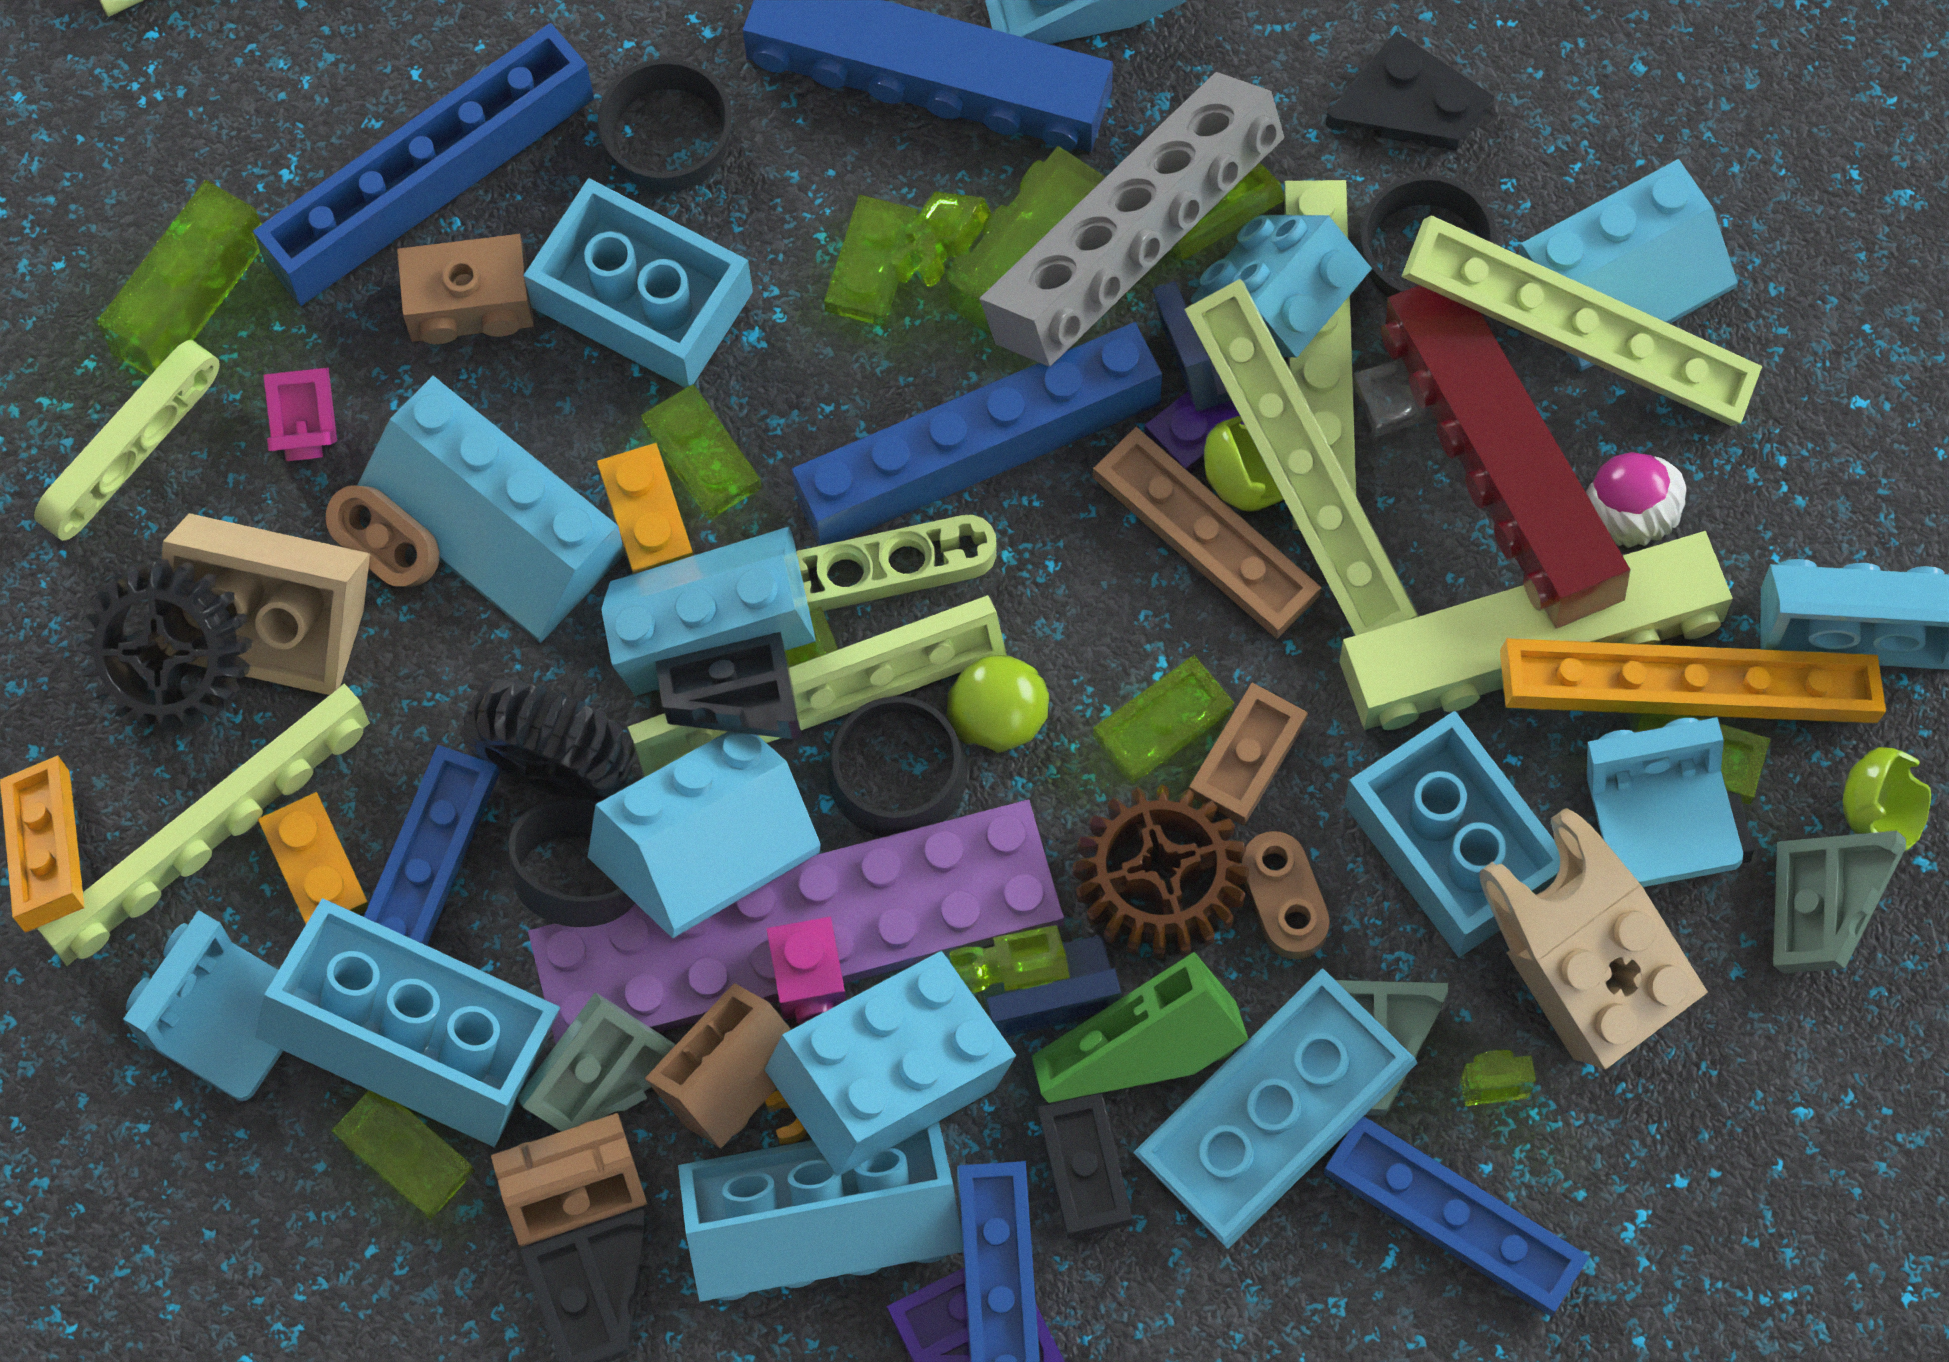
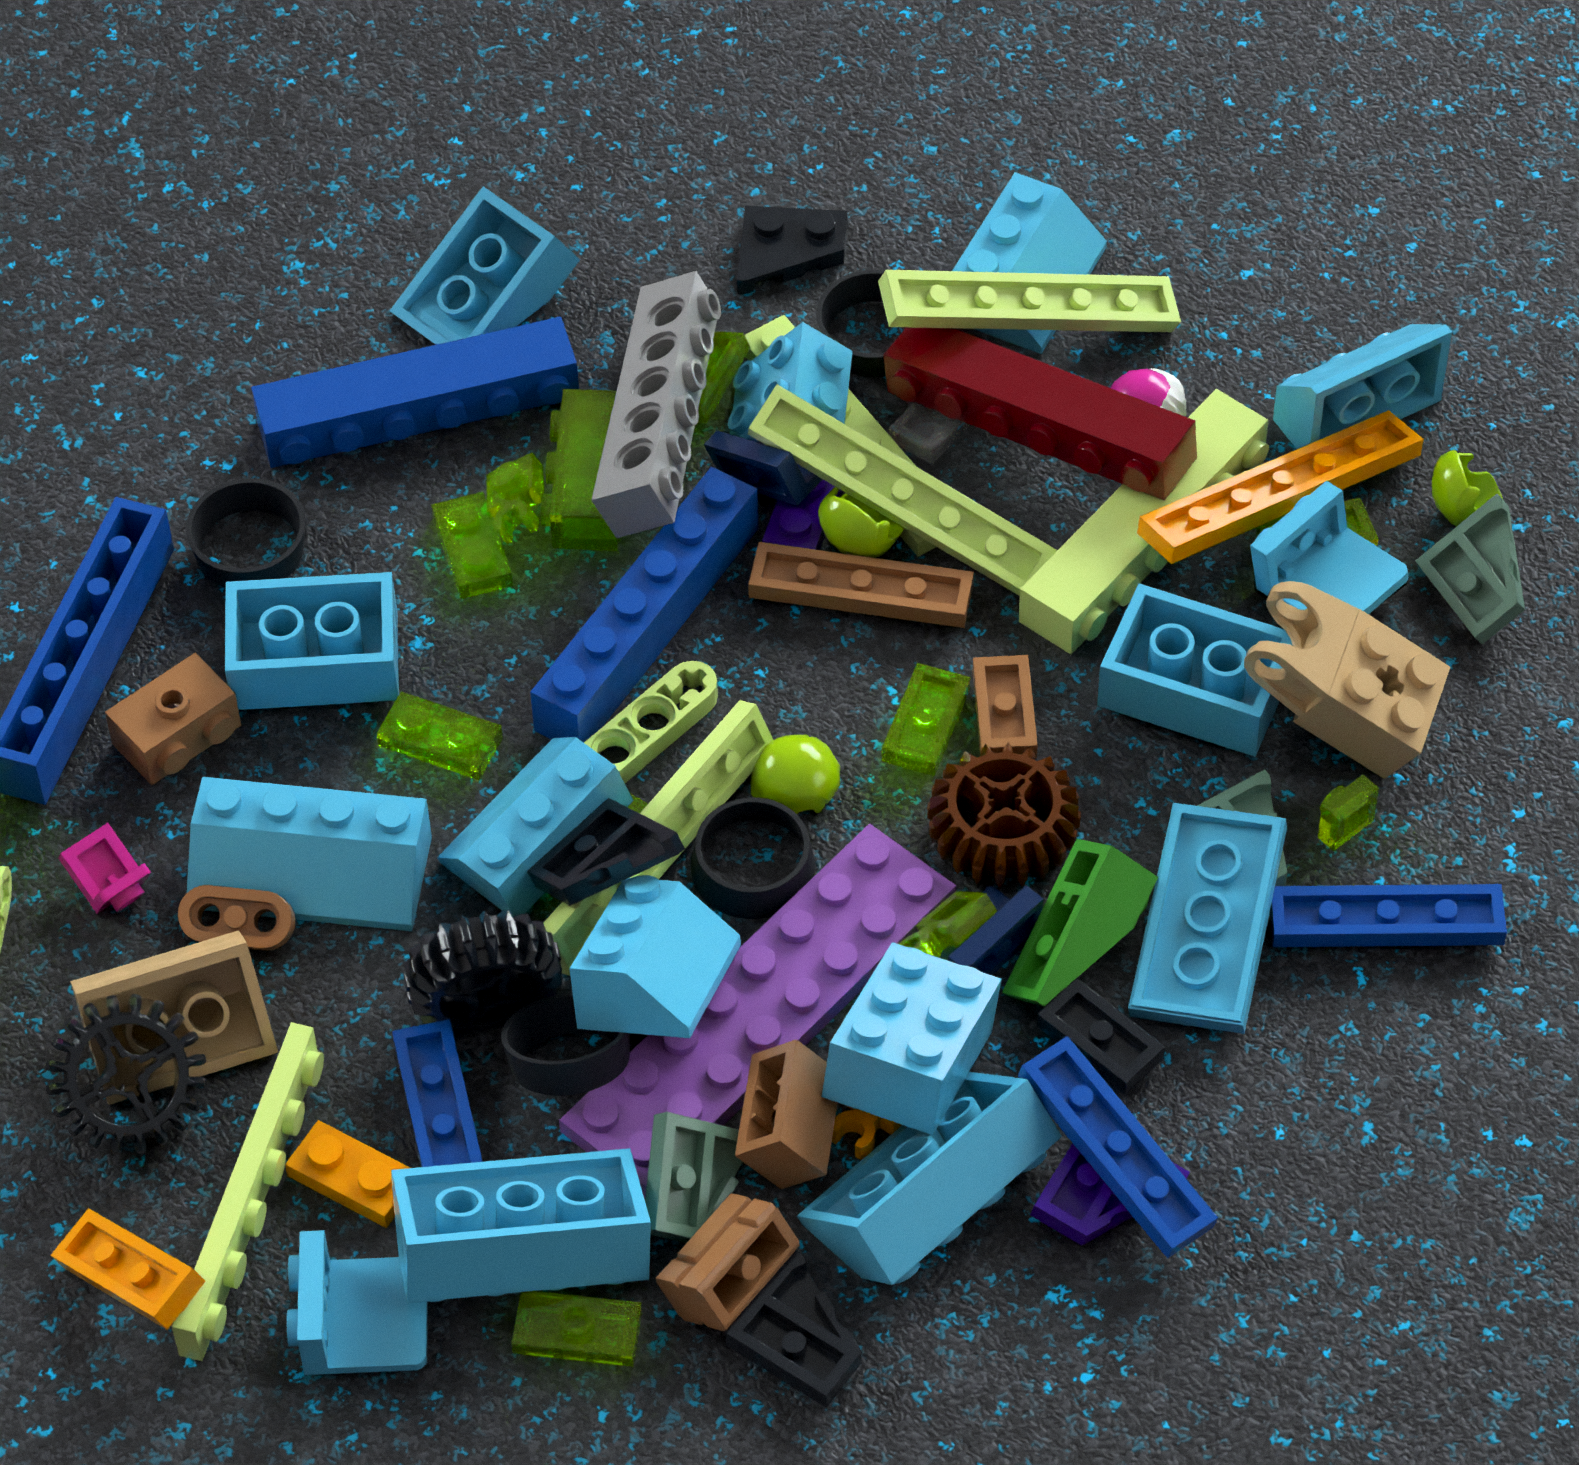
camera: 35 degrees left, 15 degrees down
light orange plate [597,443,693,574] -> none
dark pink bracket [766,916,846,1024] -> none
medium nougat plate [1242,831,1330,959] -> none

